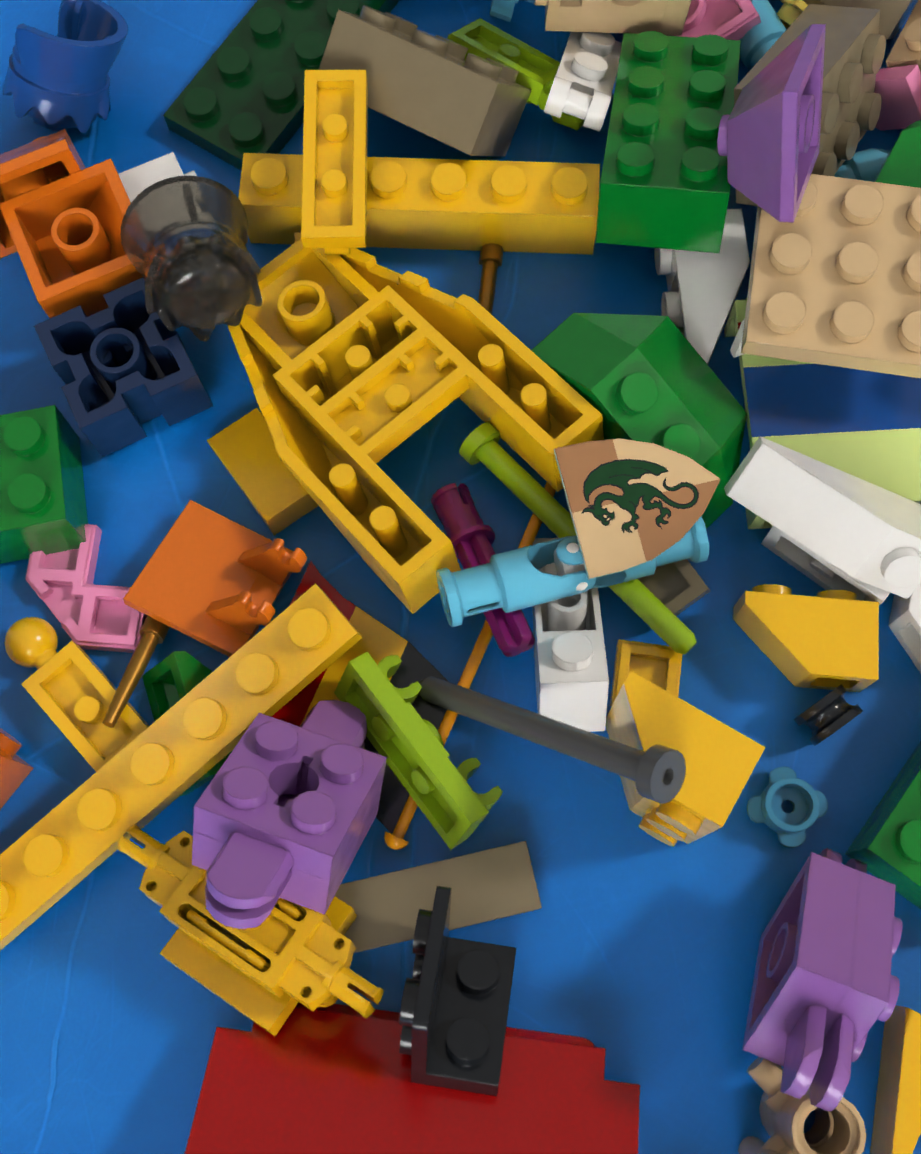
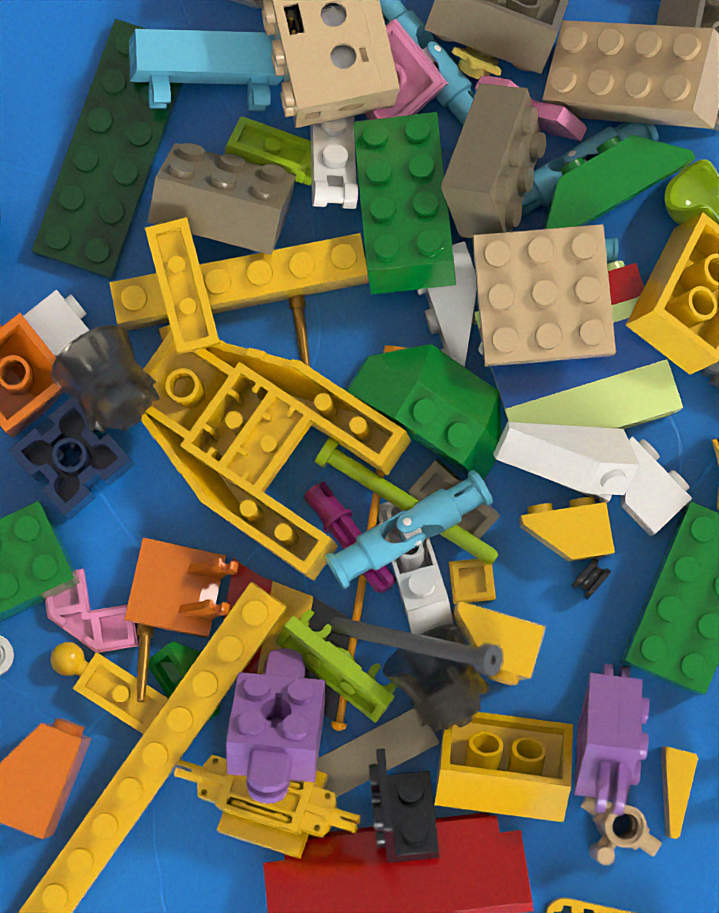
camera: 20 degrees left, 10 degrees up
yellow slope [206,408,318,536] -> none
shield [553,438,721,580] -> none
medium lavender slope [717,24,826,223] -> none
dark azure plate [747,767,828,848] -> none
none -> clear smoke hat [383,624,490,732]
none -> yellow slope [434,707,573,822]

